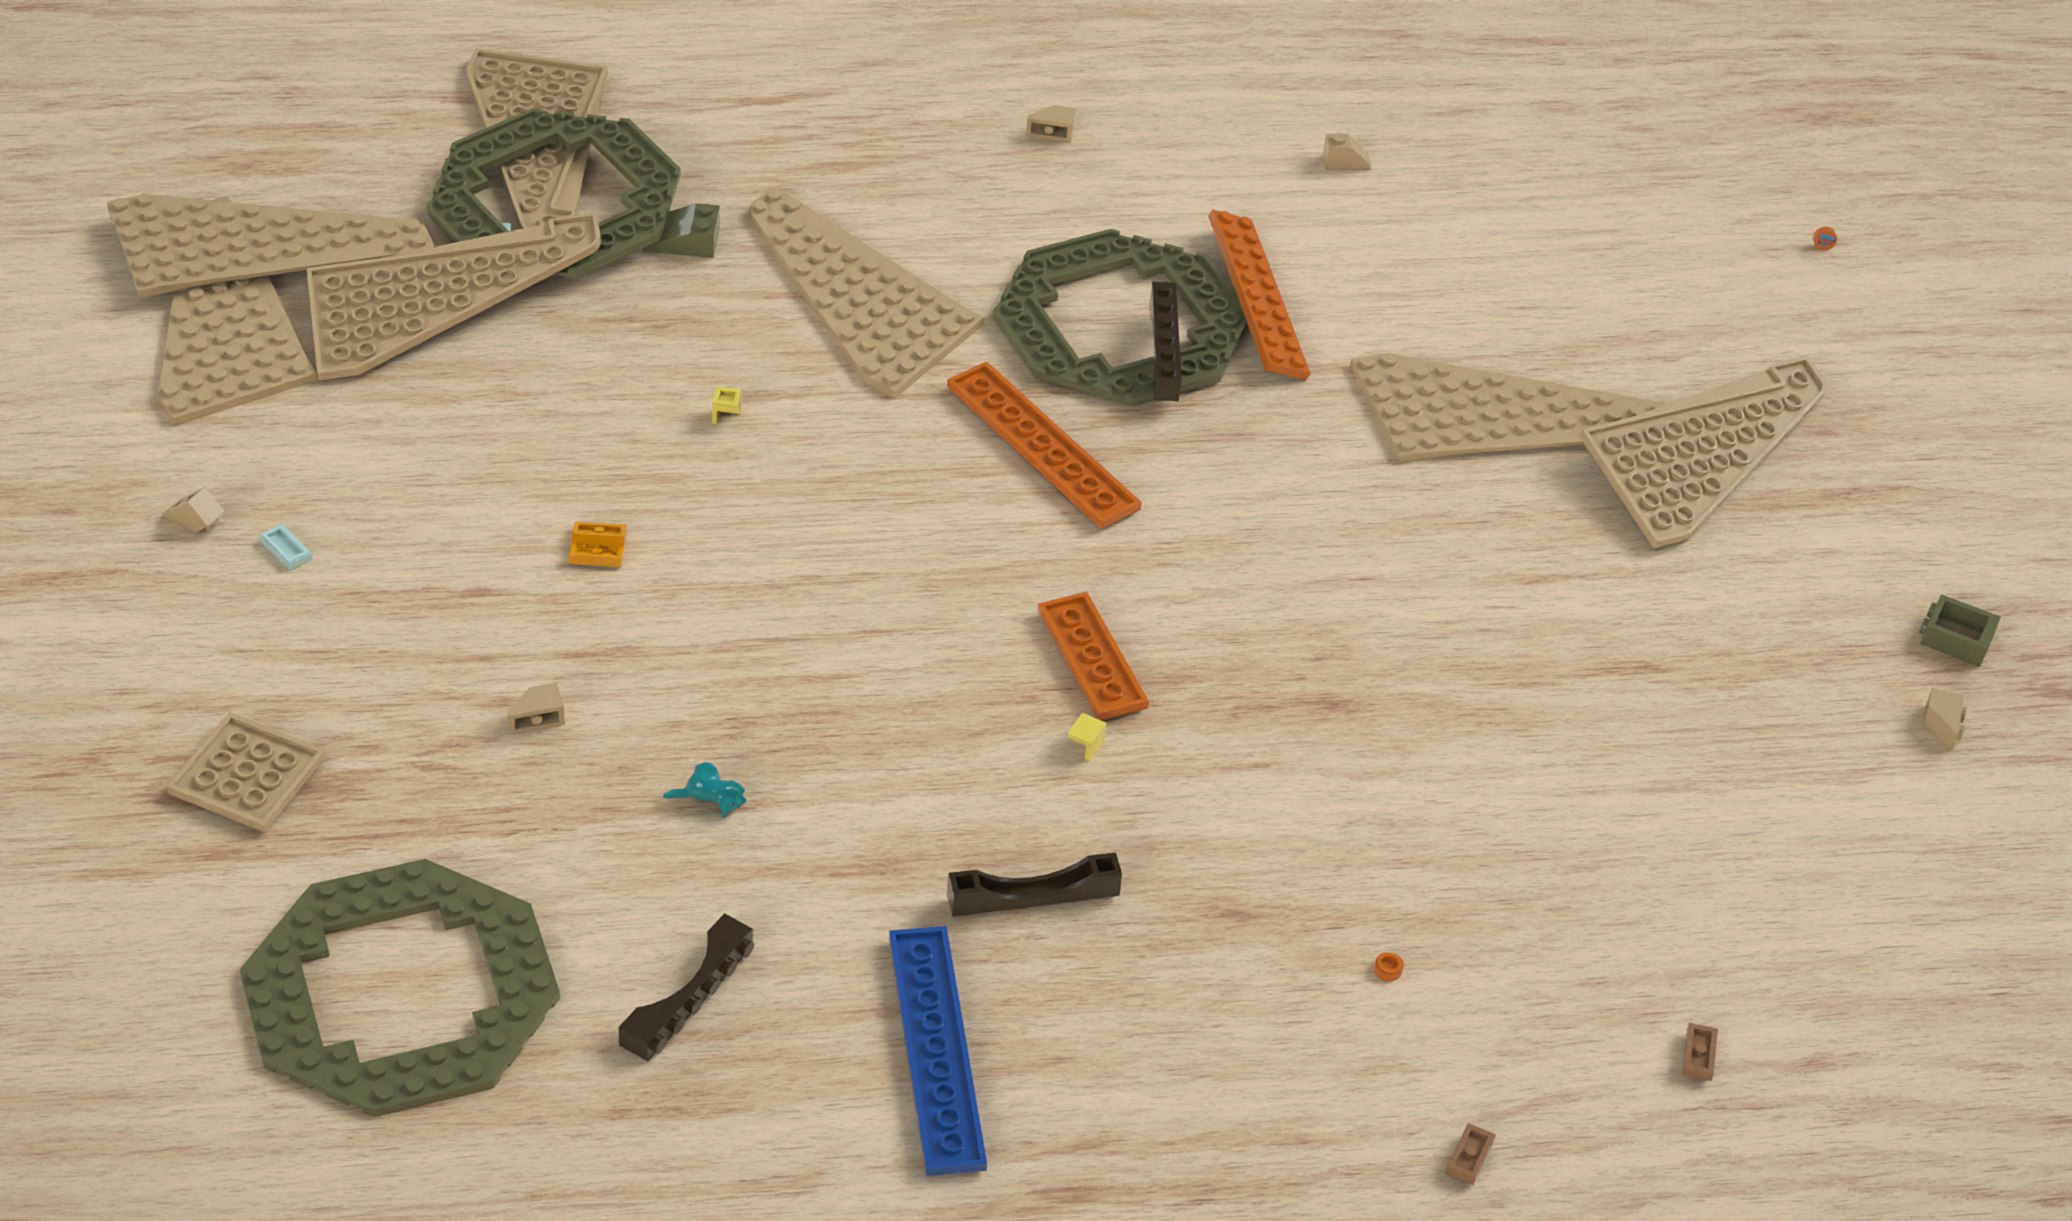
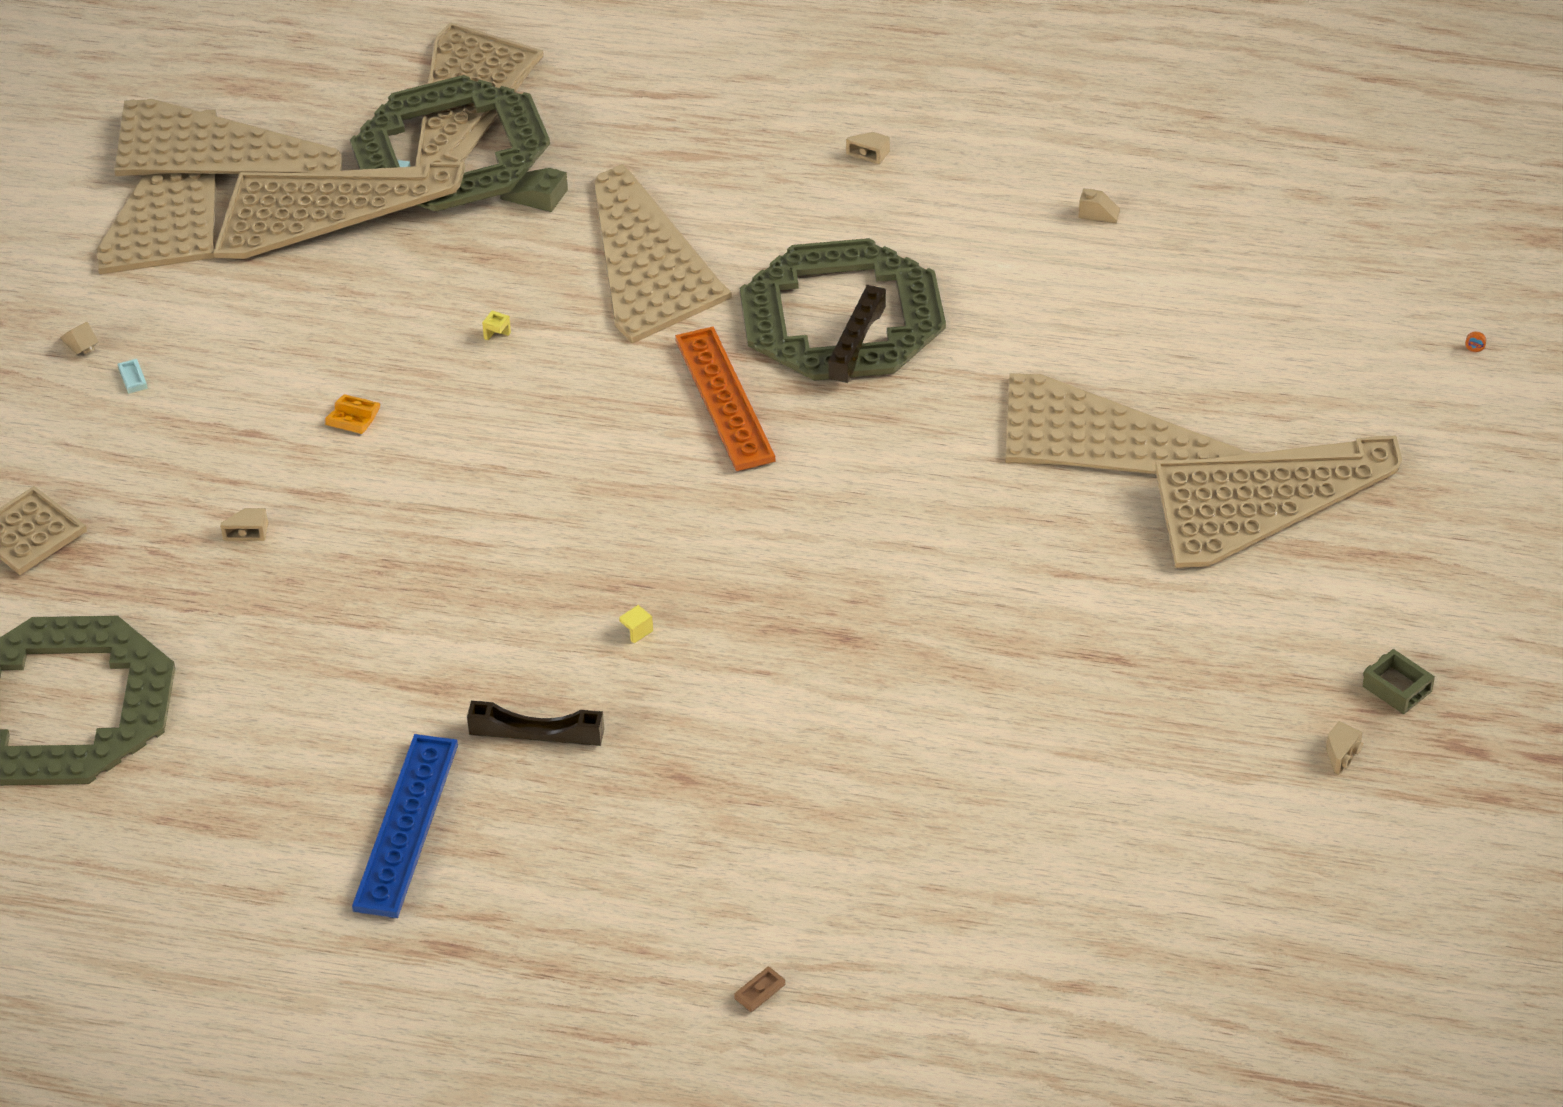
camera: 25 degrees right, 0 degrees up
dark brown arch [619,913,754,1062] -> none
teal animal [663,762,747,818] -> none
orange plate [1038,592,1149,720] -> none
orange plate [1208,209,1311,381] -> none
orange tile [1374,952,1404,981] -> none
medium nougat plate [1682,1023,1718,1081] -> none

